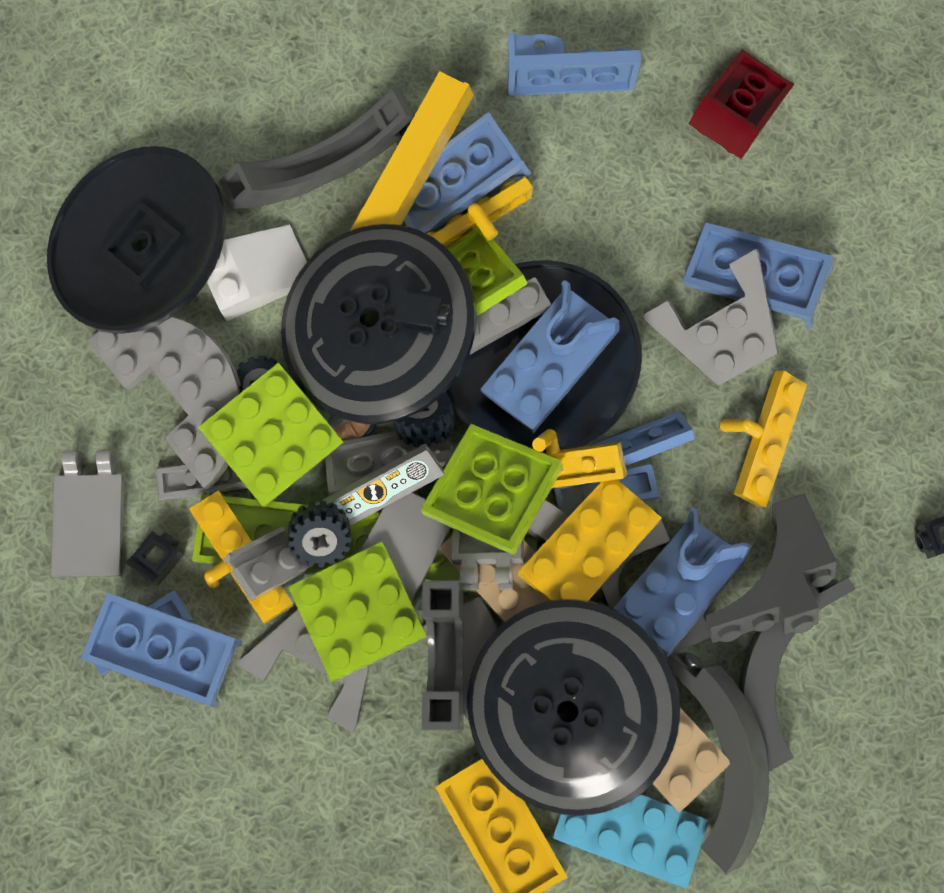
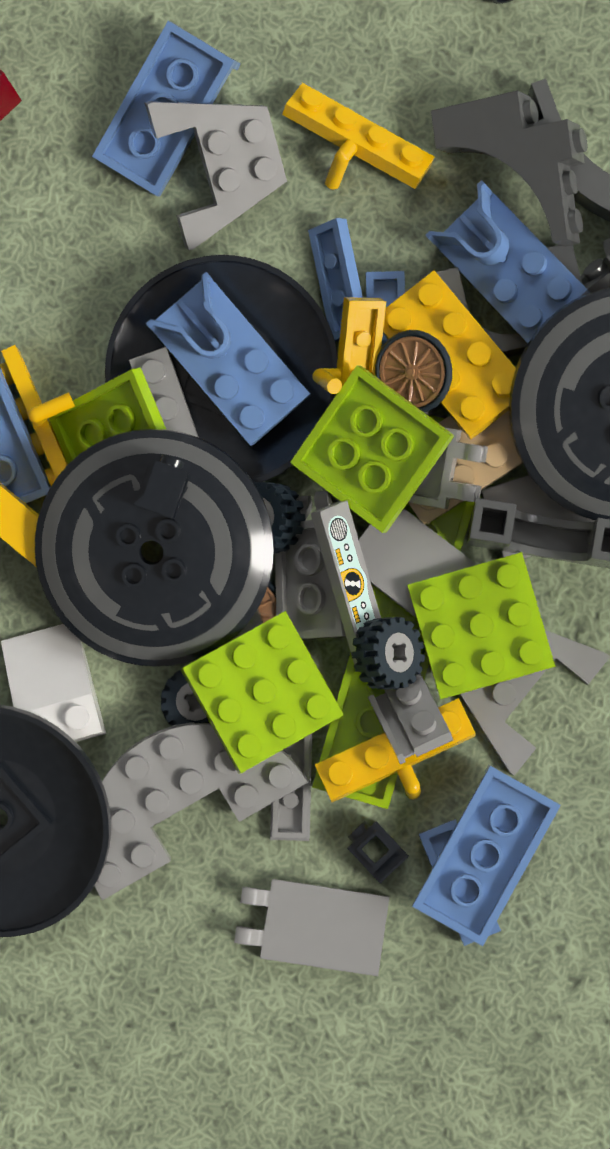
camera: 75 degrees left, 5 degrees up
none -> medium nougat wheel [375,330,452,412]

